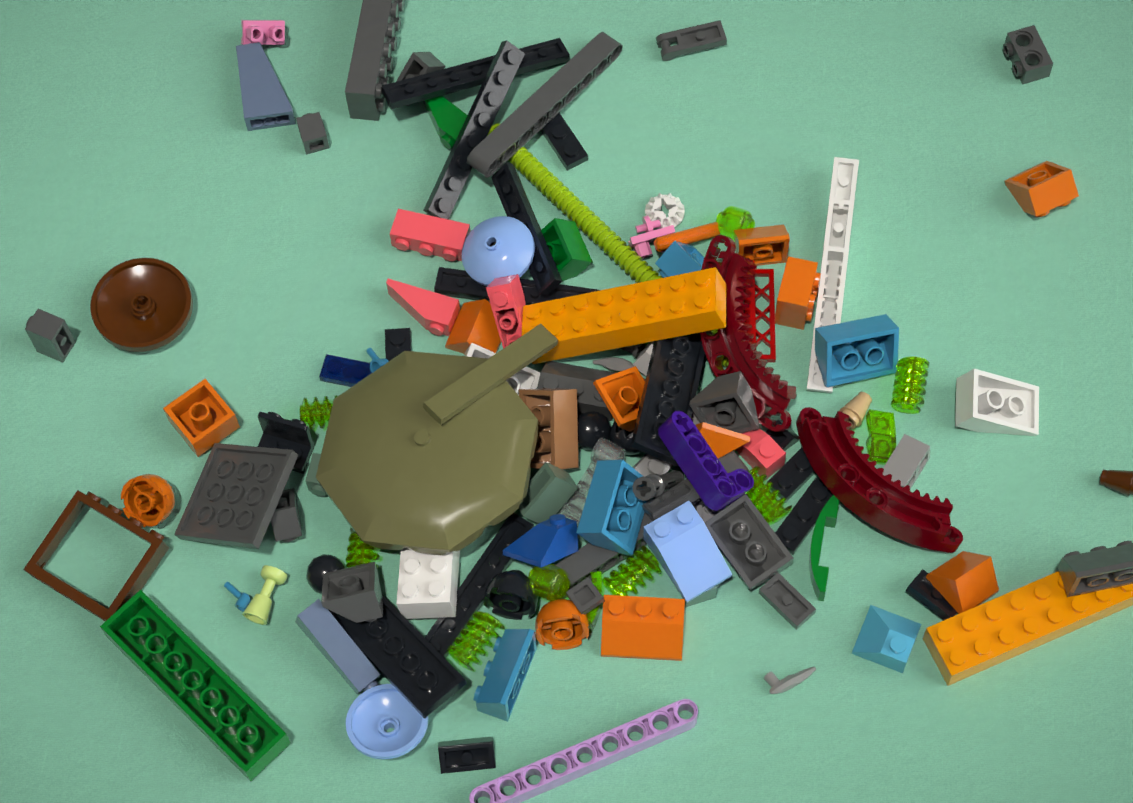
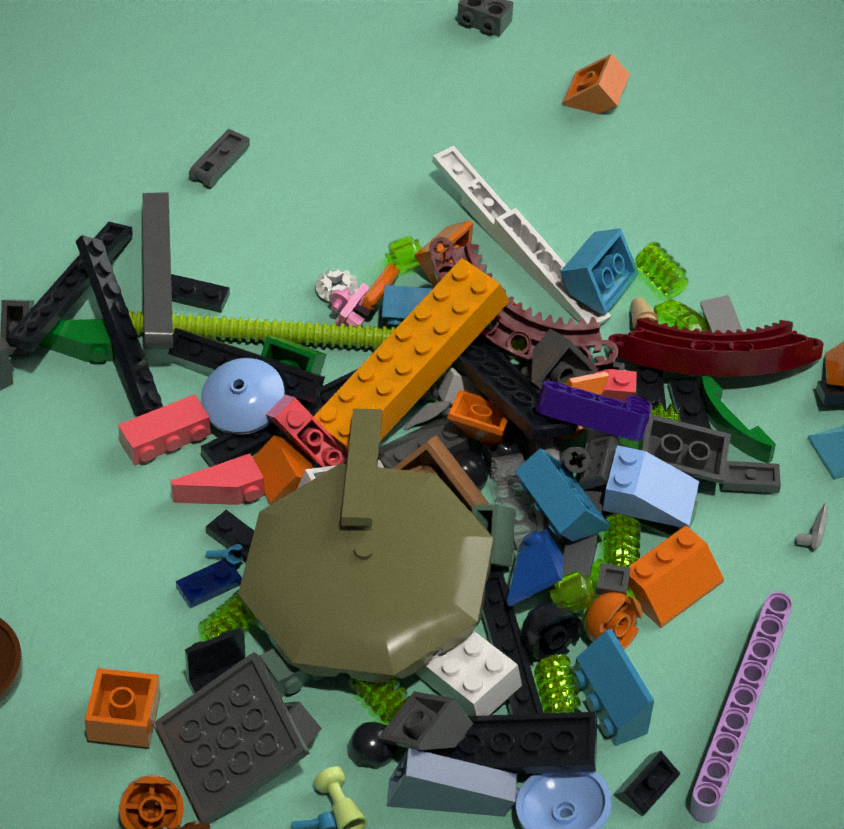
camera: 50 degrees left, 15 degrees down
orange brick [775,256,821,330] -> none
white slope [955,369,1039,436] -> none

